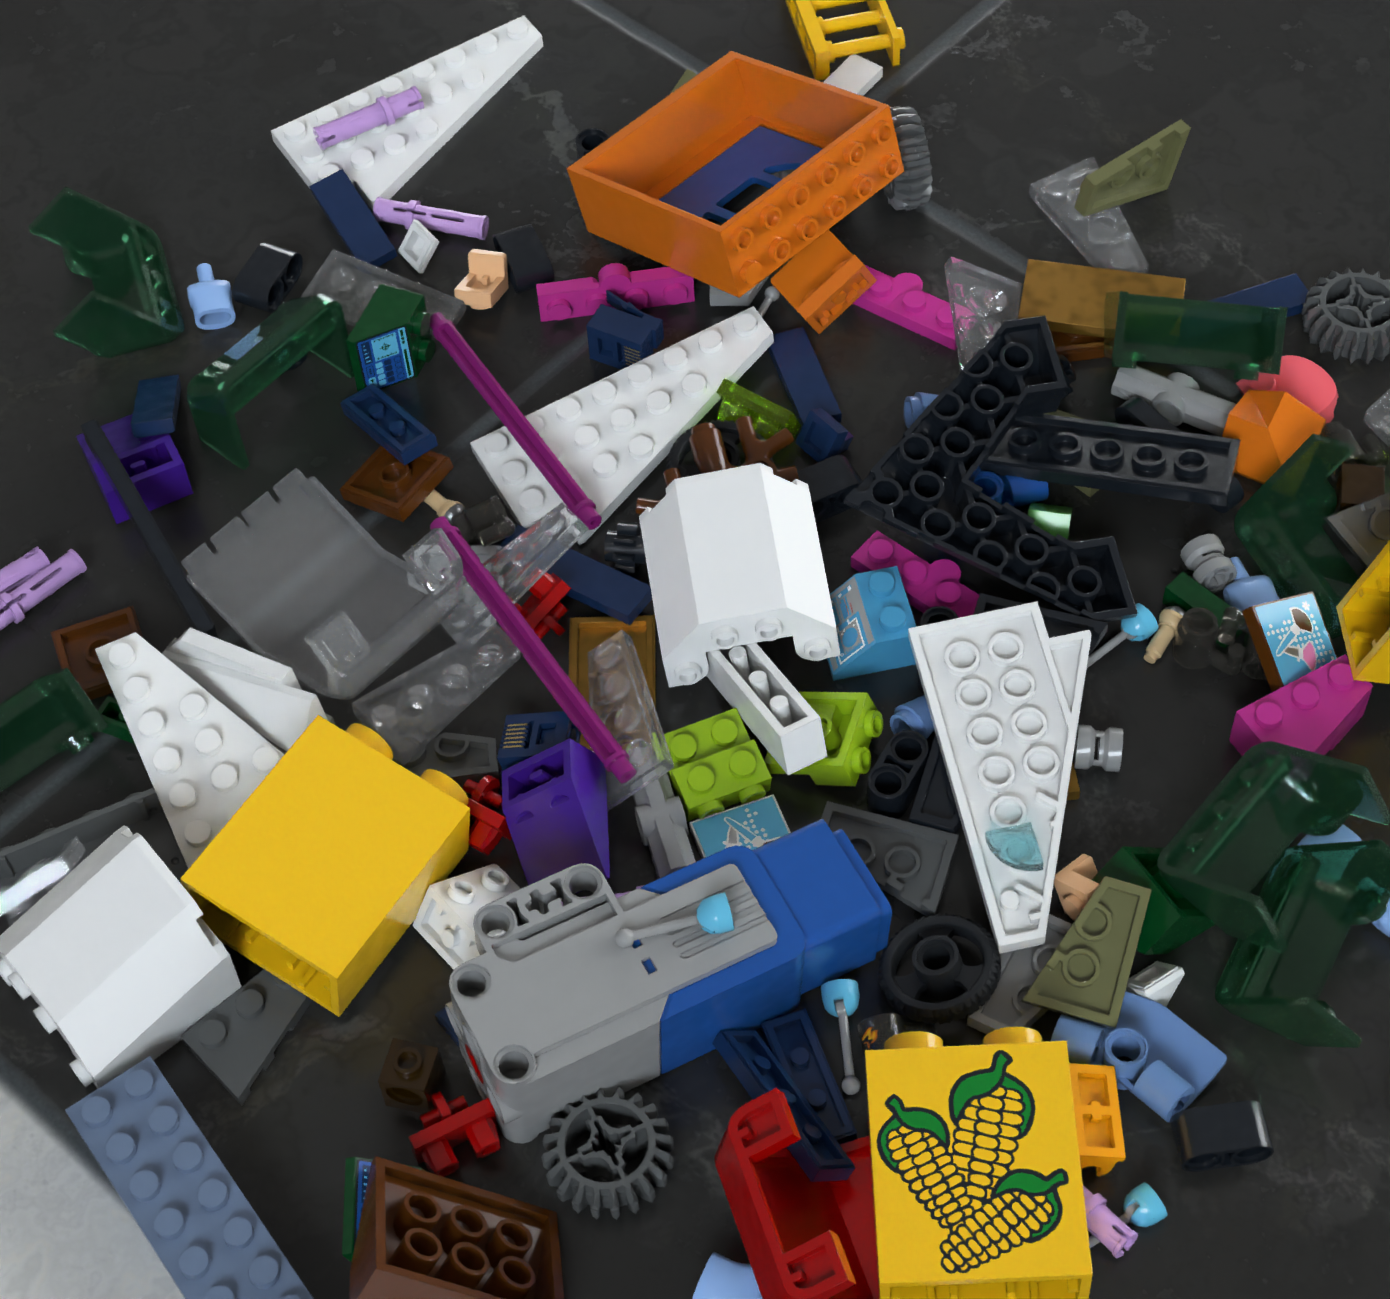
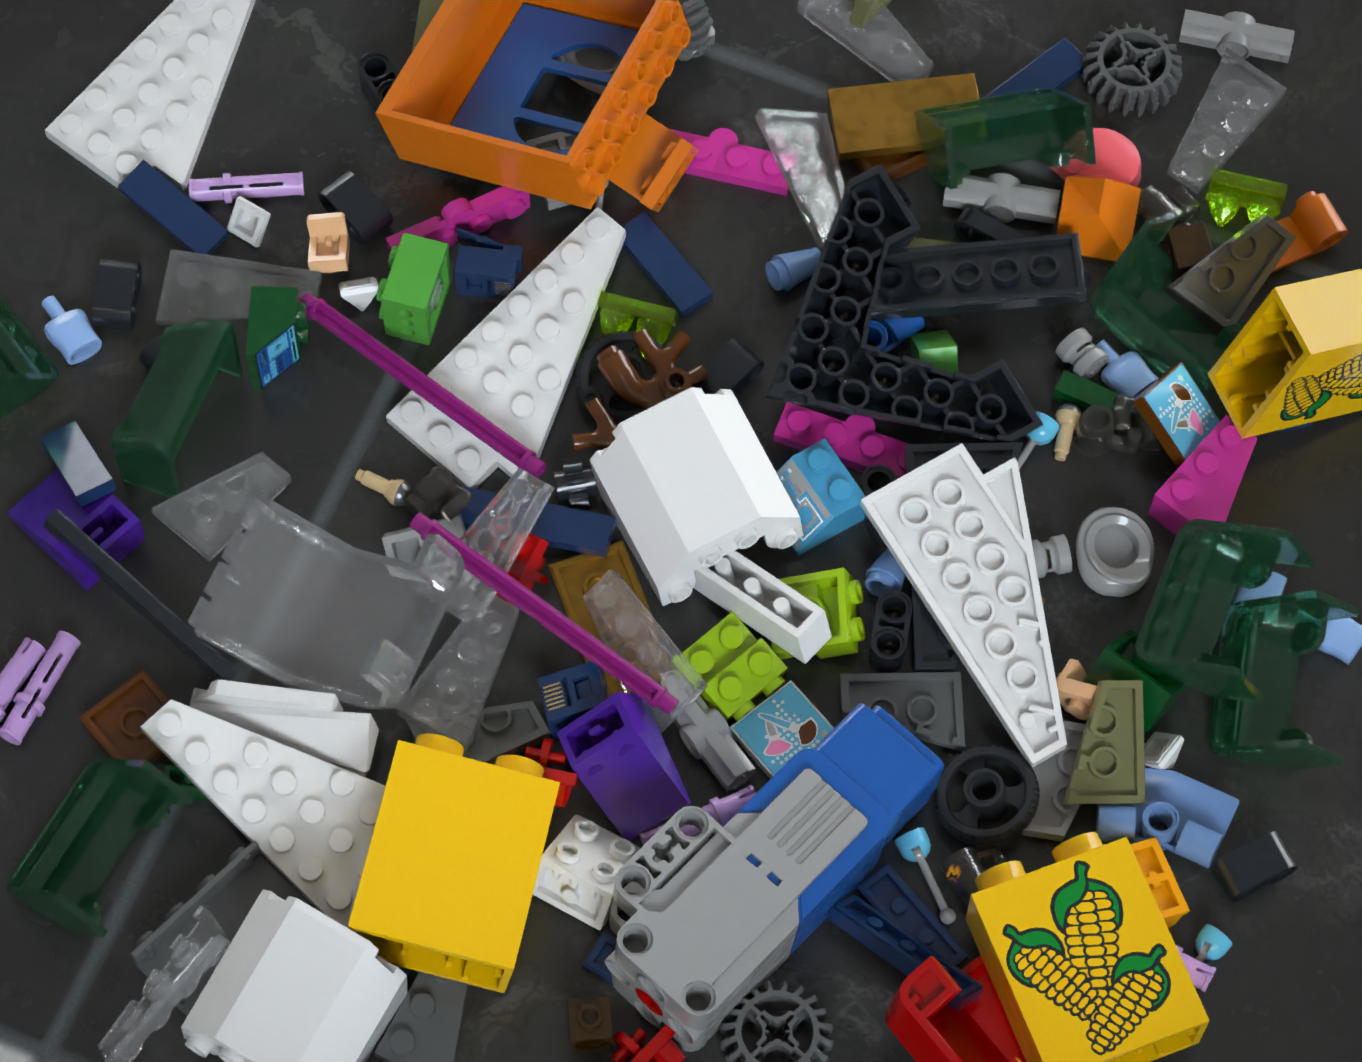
camera: 25 degrees left, 10 degrees up
lavender pin [313,86,424,150] -> none
reddish brown tile [339,446,454,522] -> none
dark blue tile [340,384,438,466] -> none
hinge [615,892,734,948] -> none
dark blue tile [795,408,854,462] -> none
clear light blue tile [985,822,1044,871] -> none
none -> clear wing [151,452,292,562]
none -> white slope [338,277,379,312]
none -> bright green piece [377,233,451,346]
none -> light grey piece [1076,507,1154,597]

